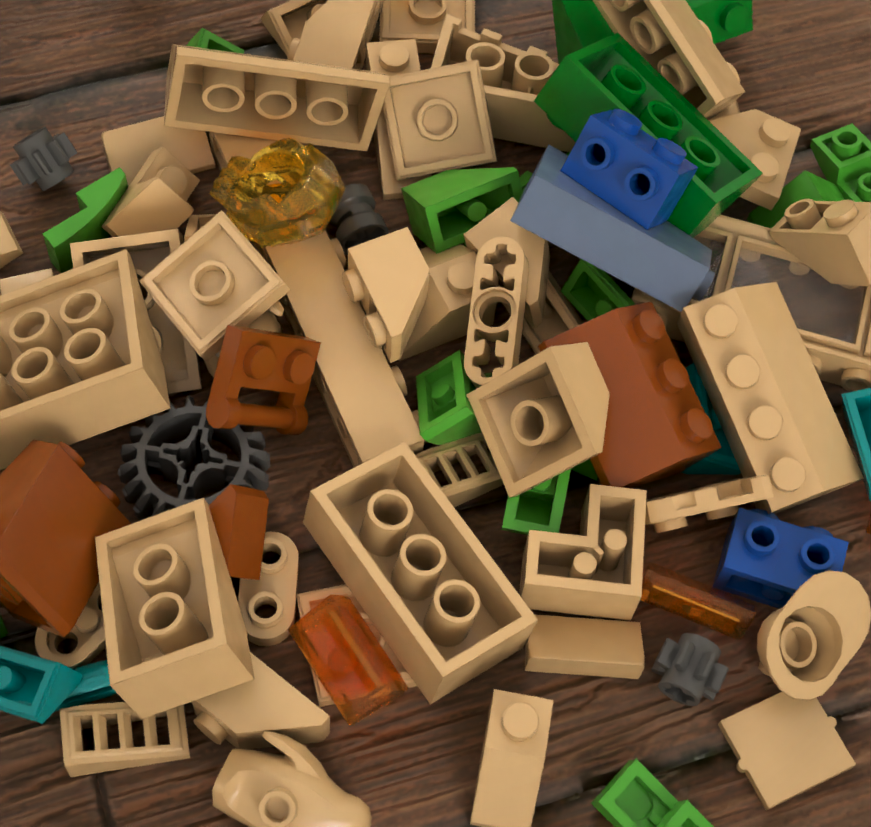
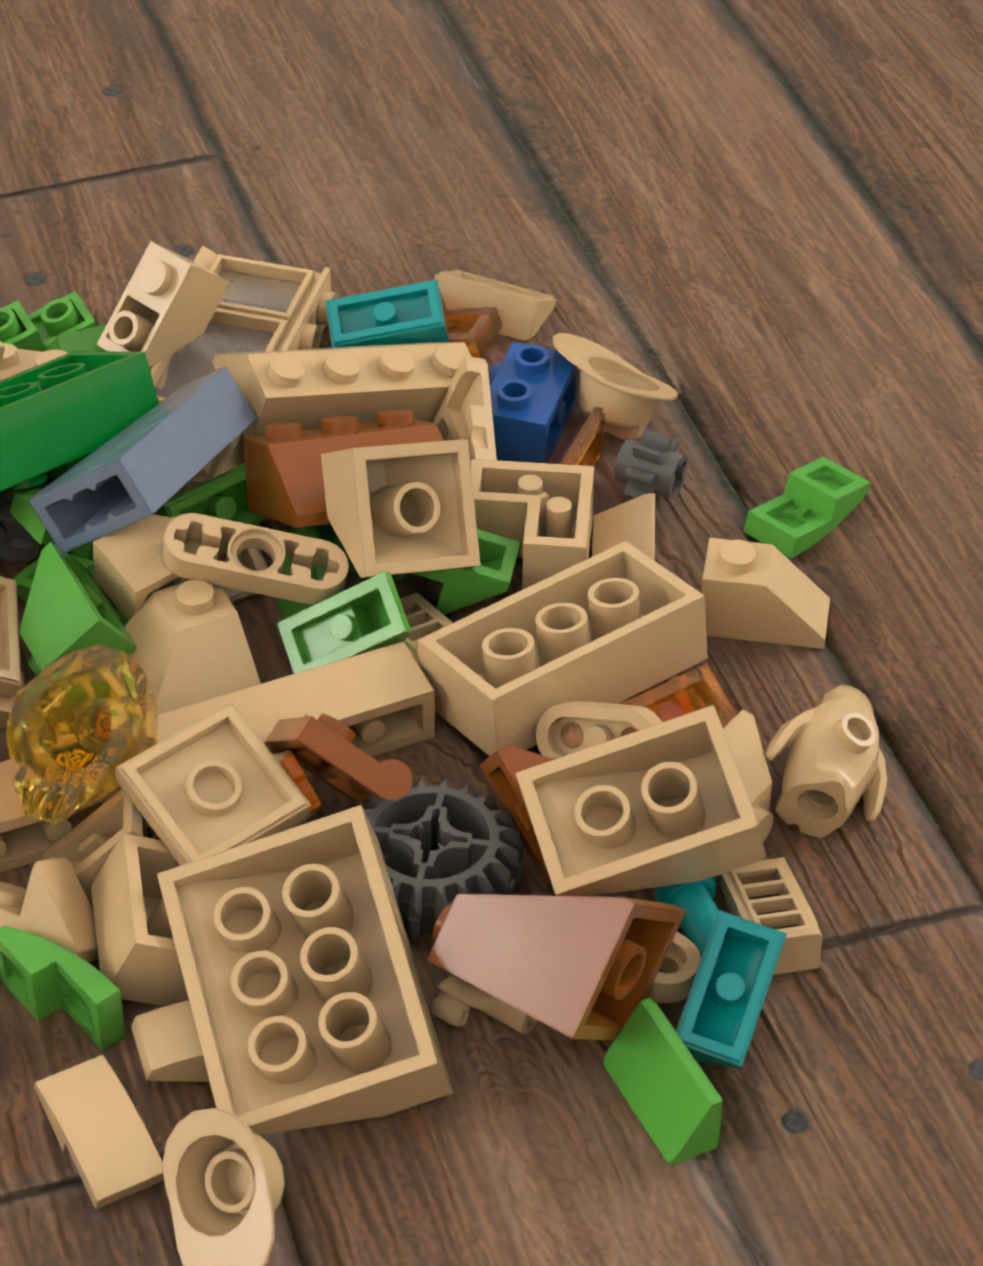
camera: 85 degrees left, 20 degrees down
tan slope [342,227,430,363] -> none
blue brick [560,109,699,230] -> none
tan piece [718,692,856,811] -> none
none -> tan plate [536,701,662,759]

